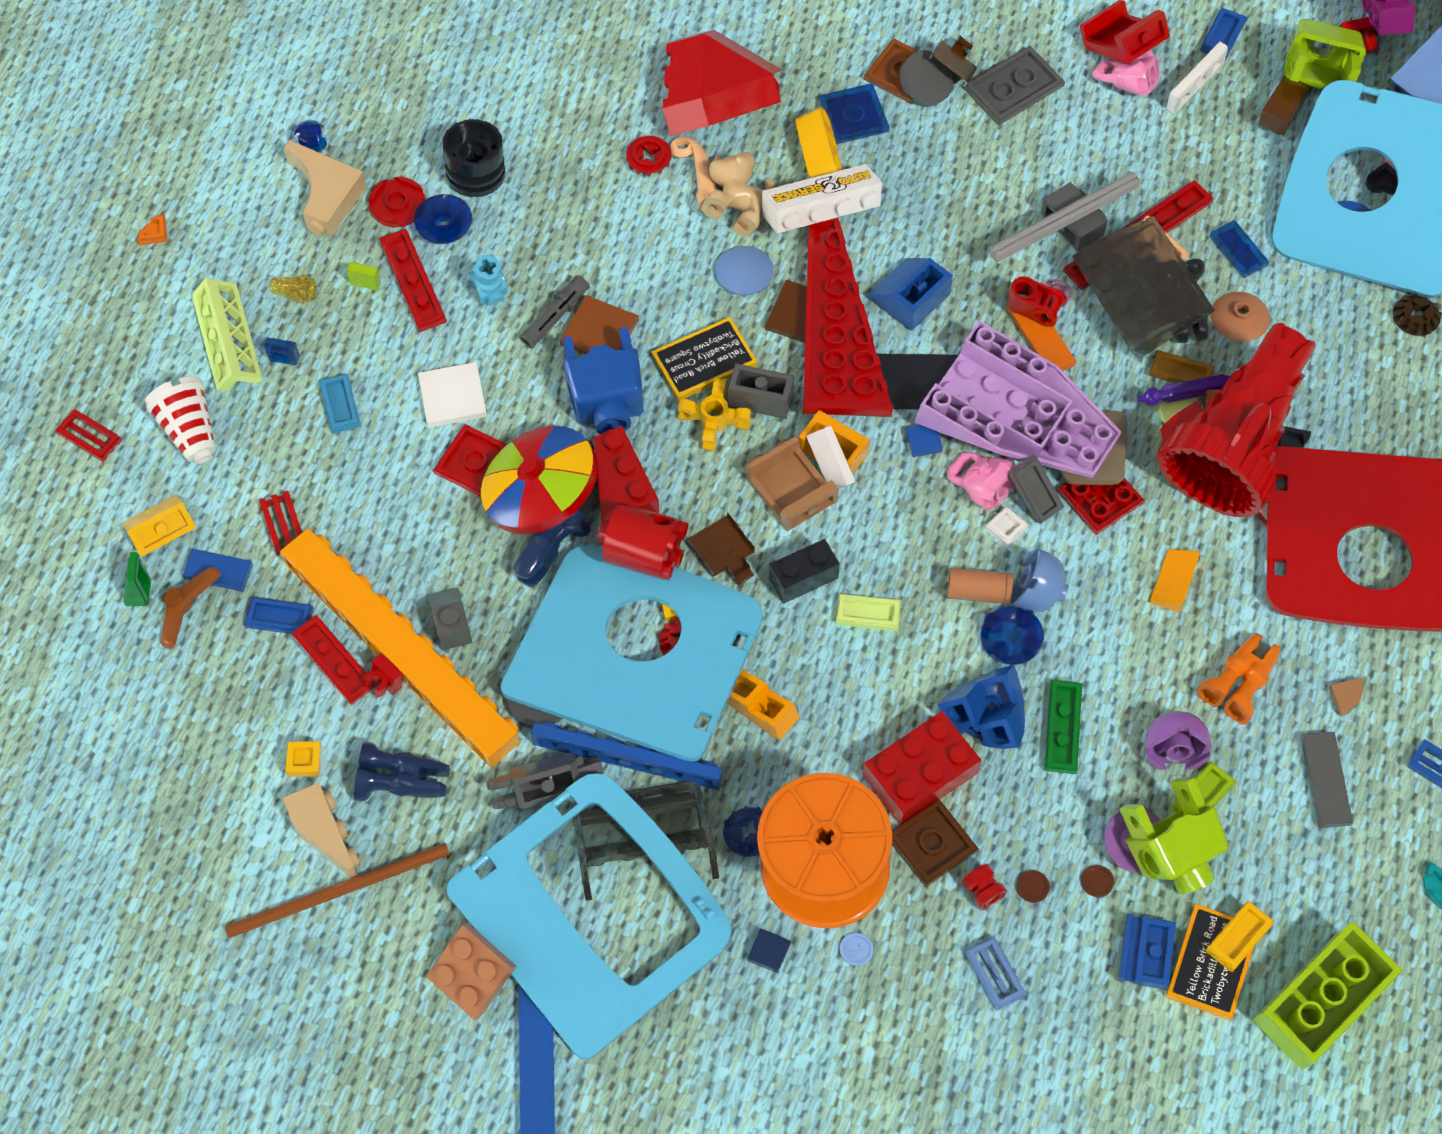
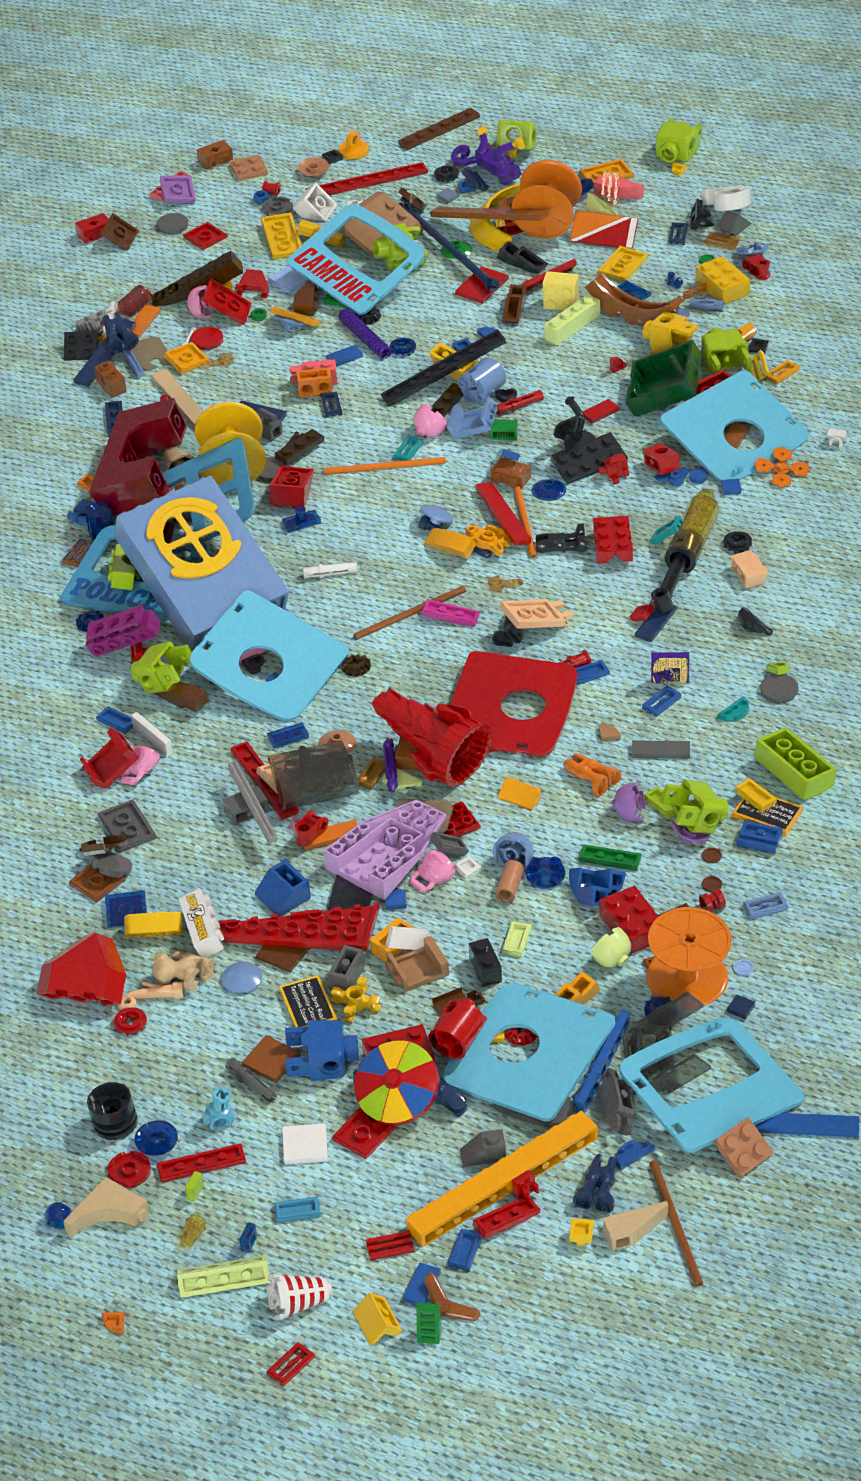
camera: 80 degrees left, 20 degrees down
none -> yellowish green cylinder [590,927,631,968]
none -> blue tile [616,1140,655,1171]

